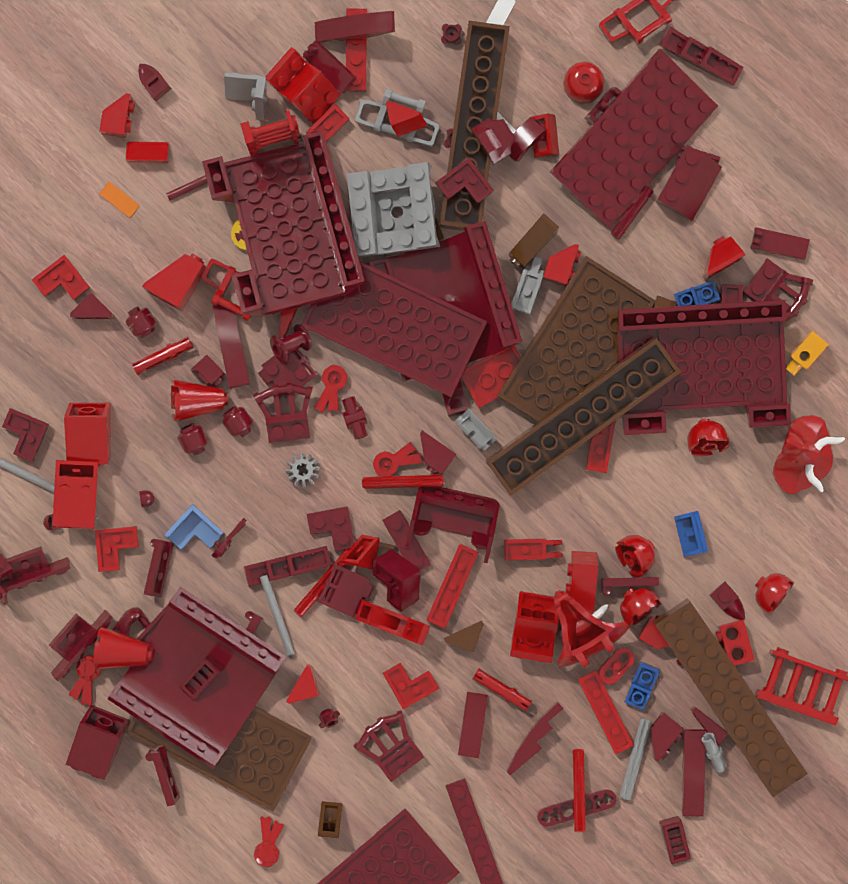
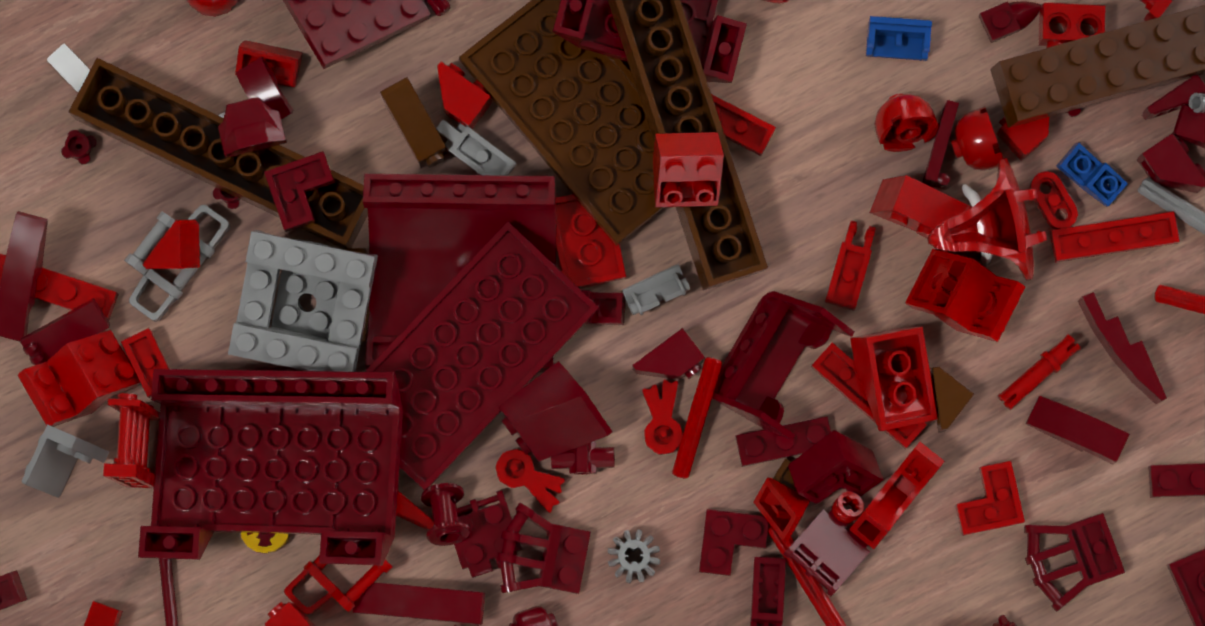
camera: 65 degrees left, 5 degrees down
none -> dark red slope [498,361,612,461]
none -> red slope [653,132,724,207]
none -> red bush [832,491,864,523]
none -> red slope [850,326,938,431]

